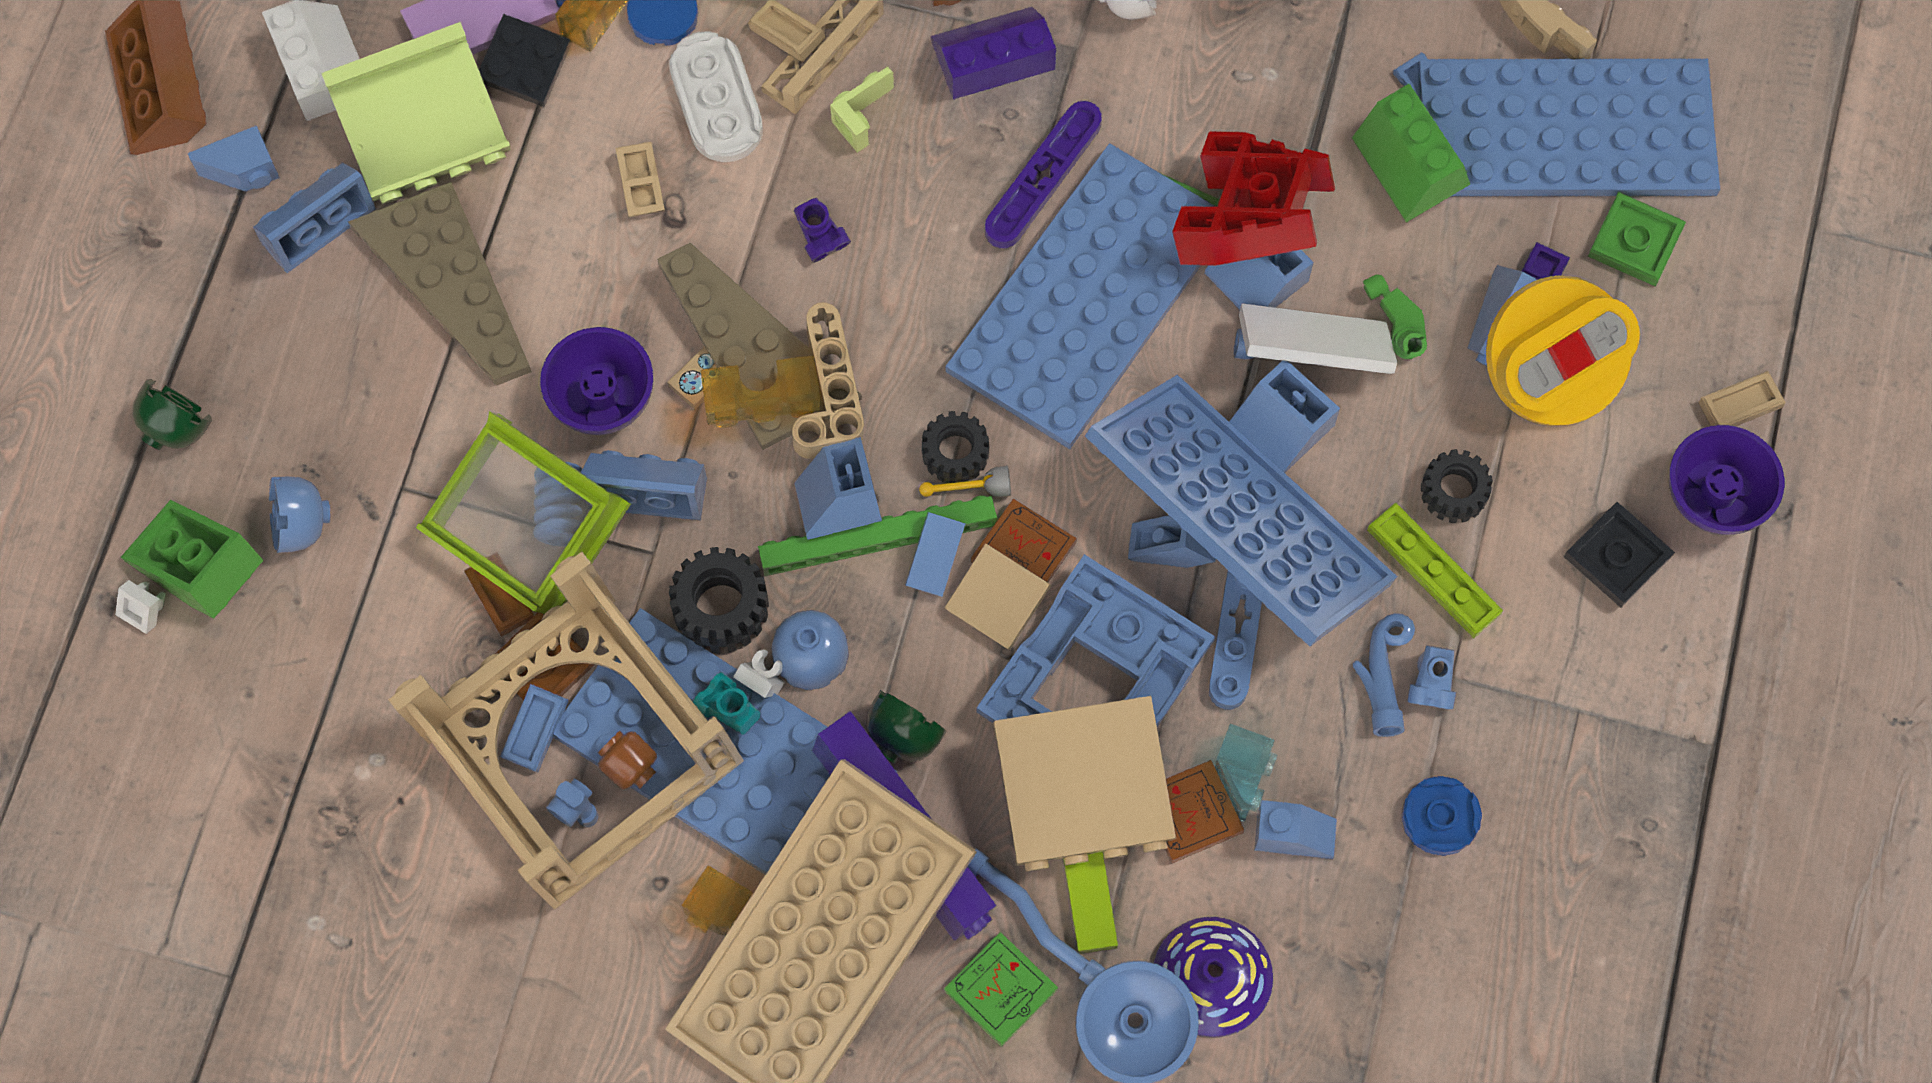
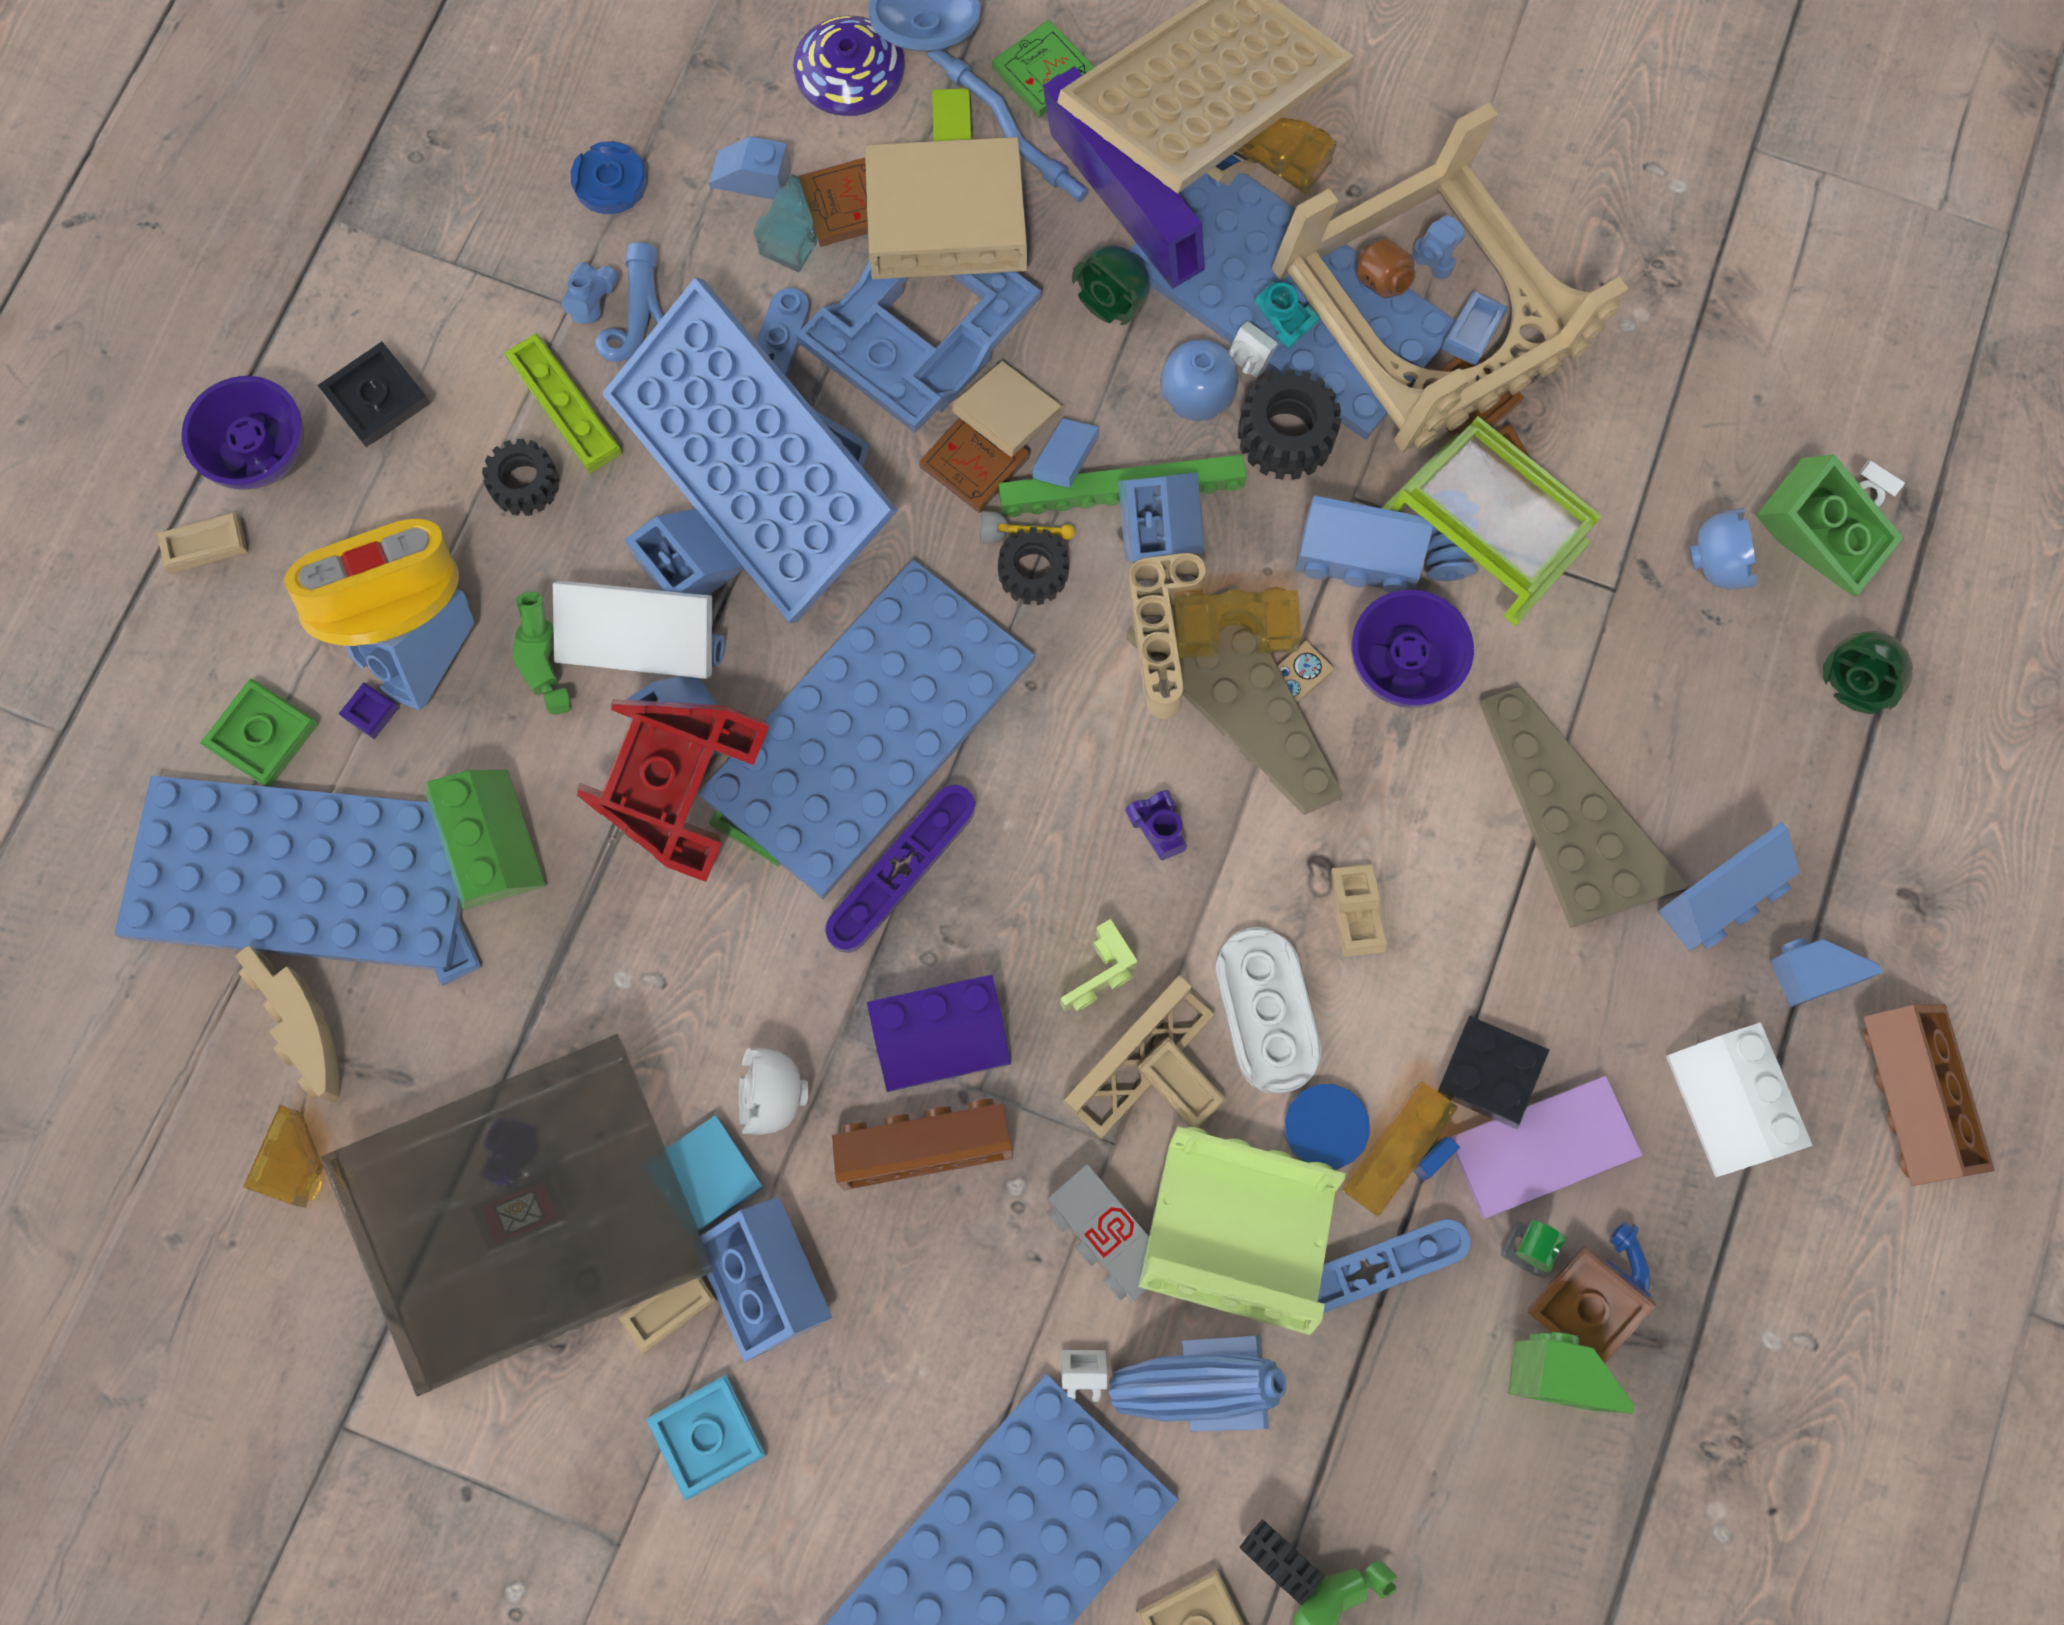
camera: 175 degrees left, 5 degrees up
yellowish green panel [321,22,510,204] -> none

